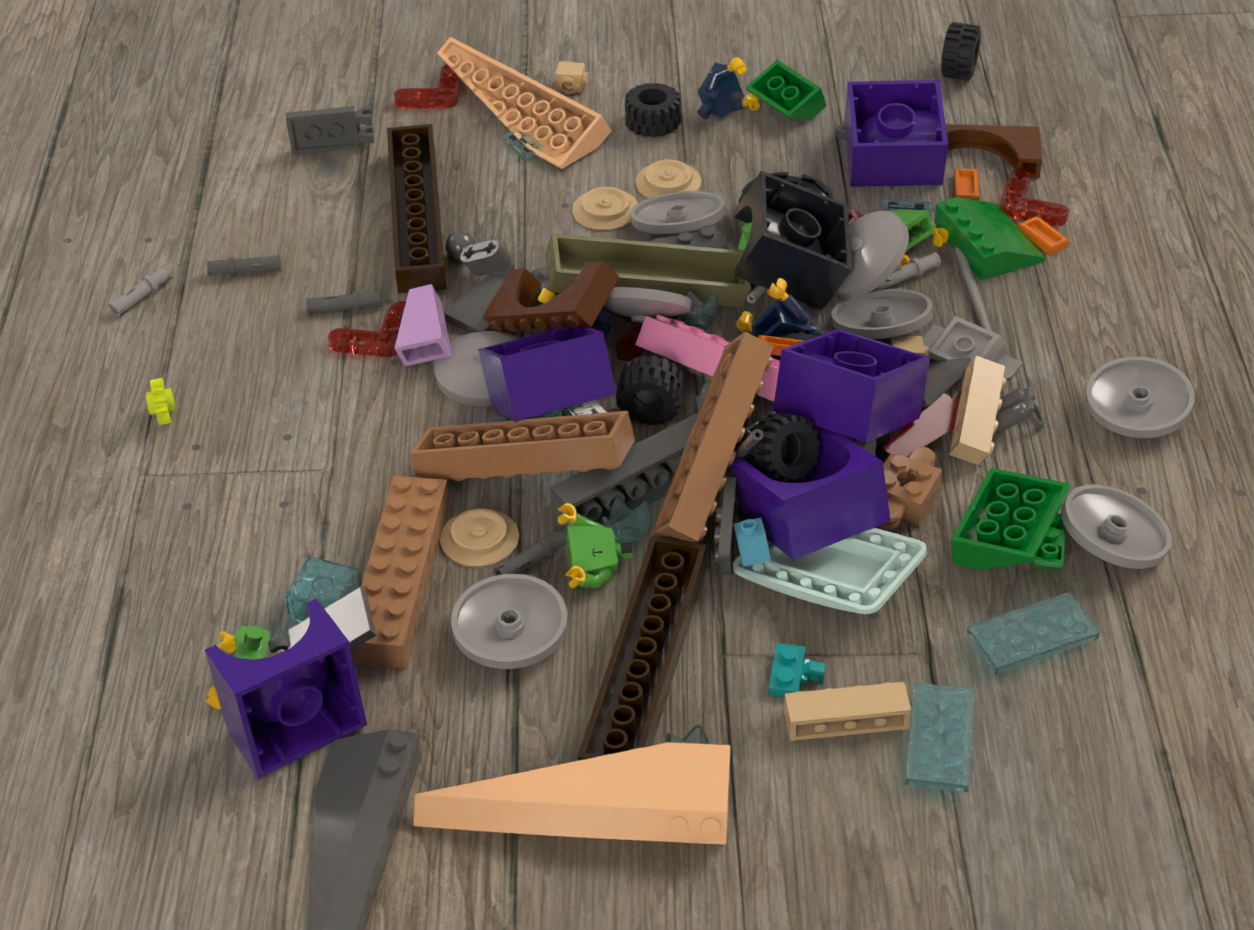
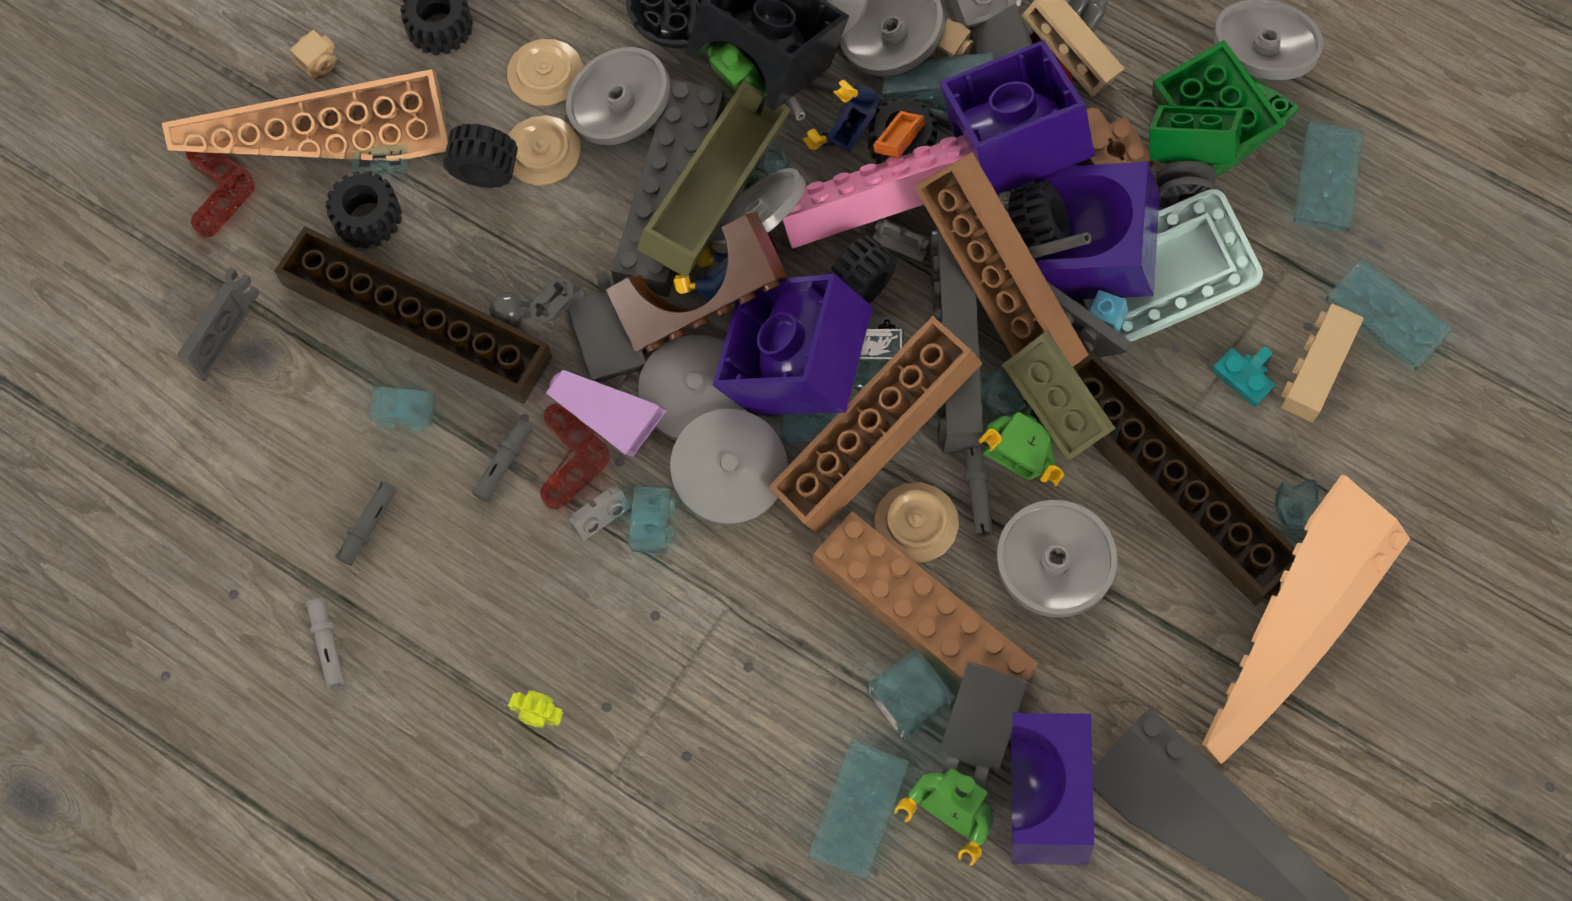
camera: 55 degrees left, 25 degrees up
none -> black tyre [326,171,402,248]
none -> clear light blue brick [369,386,436,432]
none -> black tyre [443,124,518,188]
none -> light grey hinge [568,486,631,541]
none -> clear light blue brick [629,486,676,554]
none -> light grey dish [670,409,787,525]
none -> clear light blue tile [808,740,910,880]
none -> olive plate [1002,331,1116,461]
none -> green slope [1149,105,1244,166]
none -> dark grey wheel [1156,161,1217,208]

